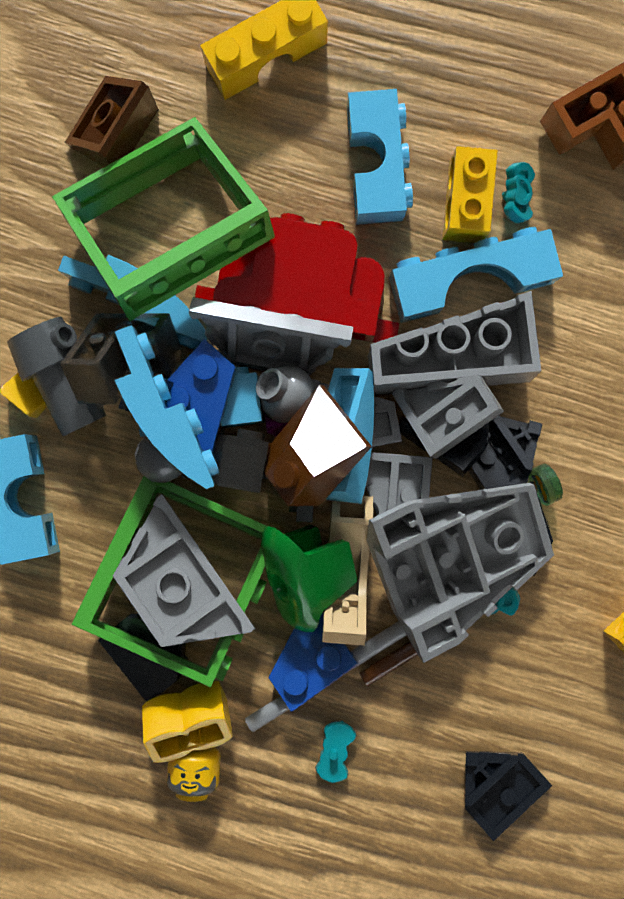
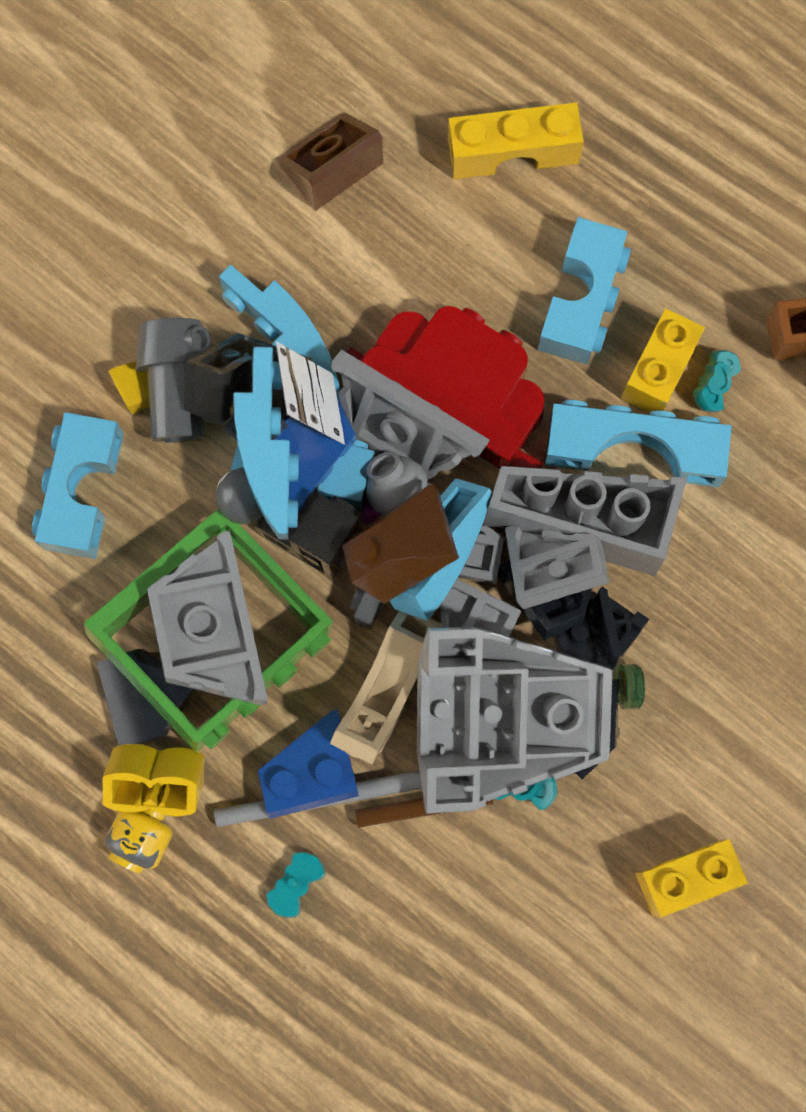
camera: 25 degrees right, 10 degrees down
bright green window [52,117,275,321] -> none
green piece [261,525,357,633] -> none
black slope [465,751,552,841] -> none
none -> white sticker [276,341,345,445]

